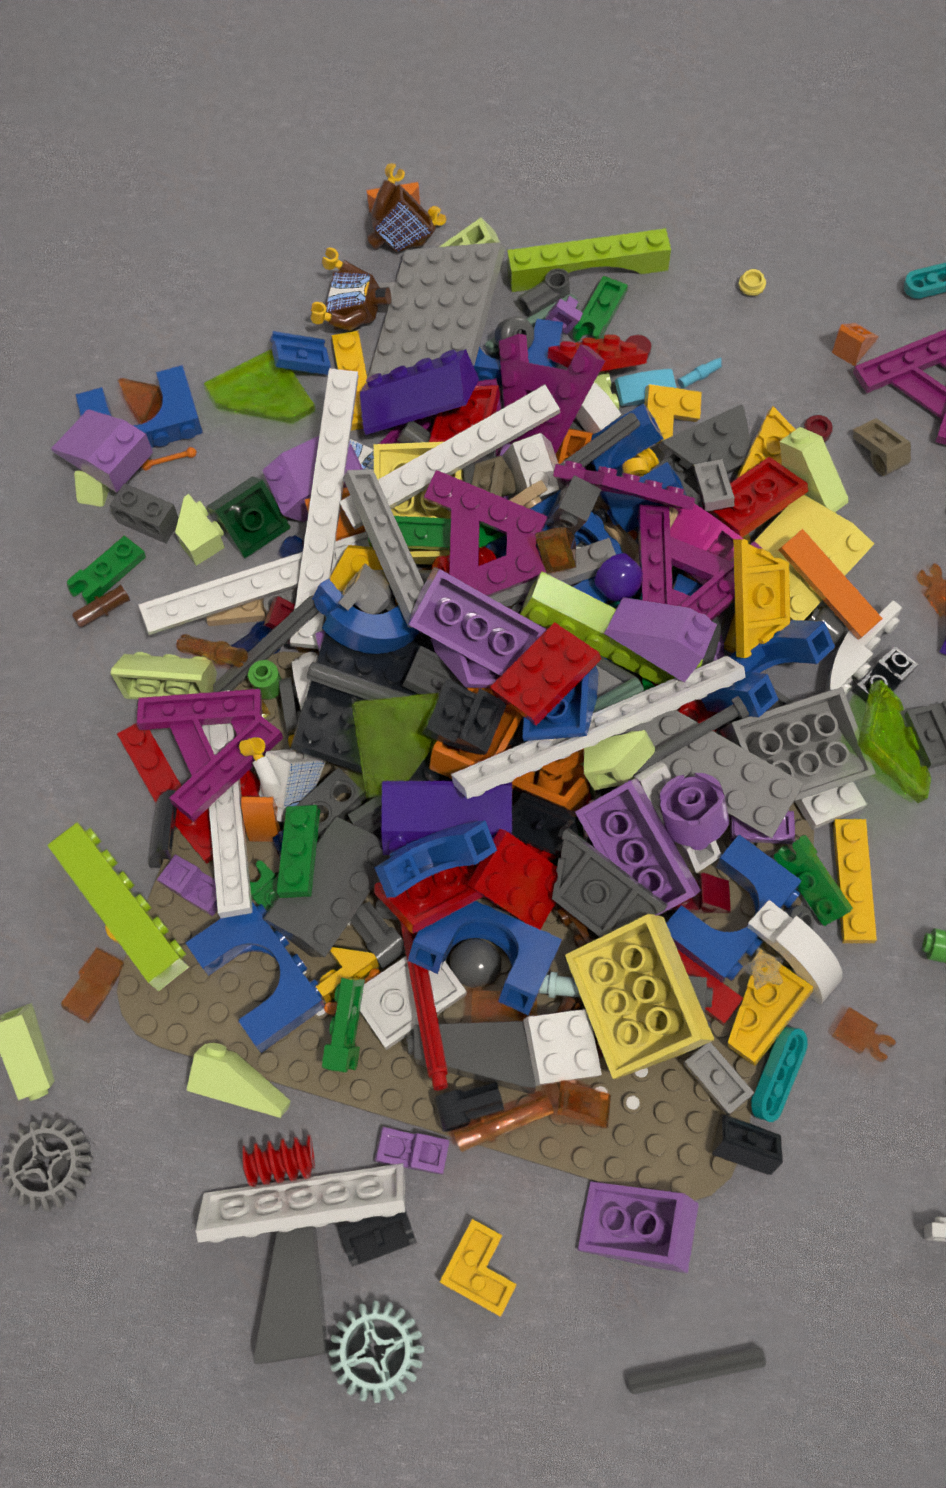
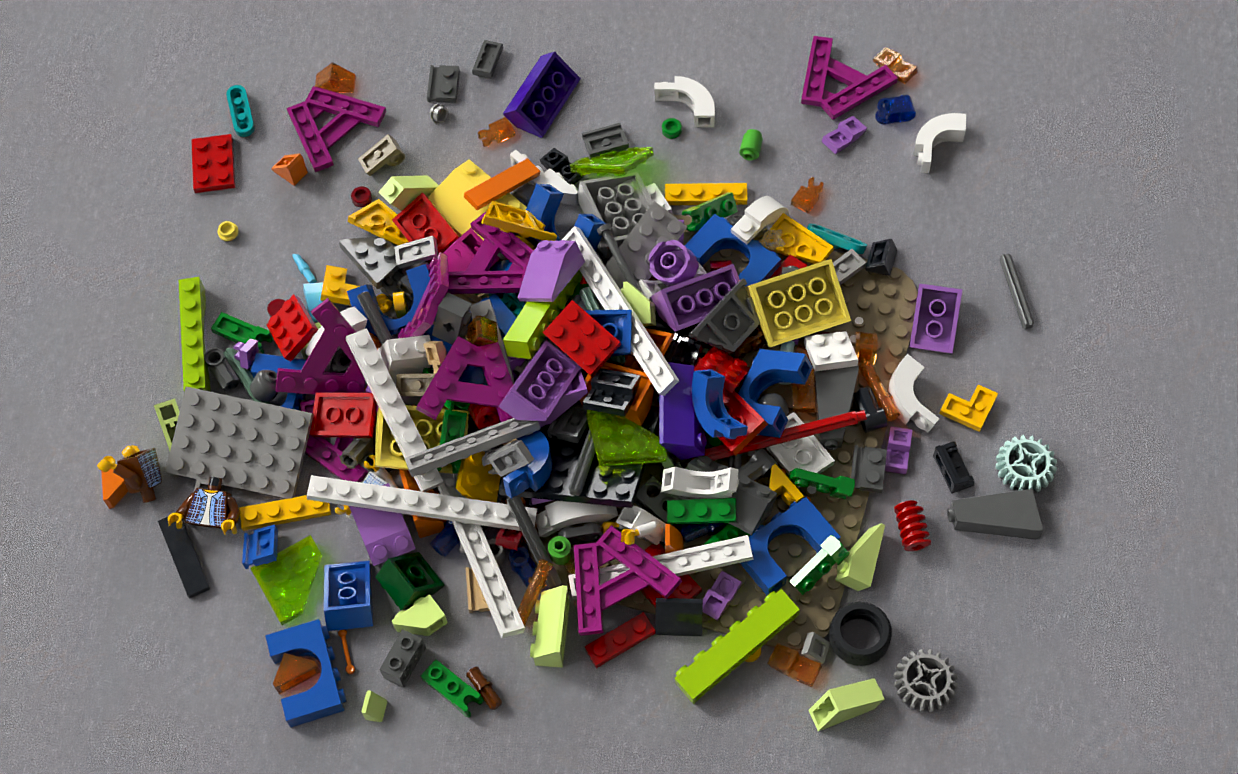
camera: 90 degrees left, 5 degrees down
medium lavender slope [51,409,153,493] -> none
white plate [196,1163,405,1243] -> none
dark purple slope [360,349,479,435] -> none
dark purple hair [595,553,643,602] -> none
none -> black tile [158,517,210,599]
none -> red plate [191,134,235,193]
none -> blue slope [324,561,373,631]
none -> white arch [661,467,739,499]
none -> green plate [789,535,850,595]
none -> light grey plate [801,632,830,664]
none -> black tyre [829,601,892,666]
none -> dark grey plate [851,445,887,493]
none -> white arch [888,354,939,433]

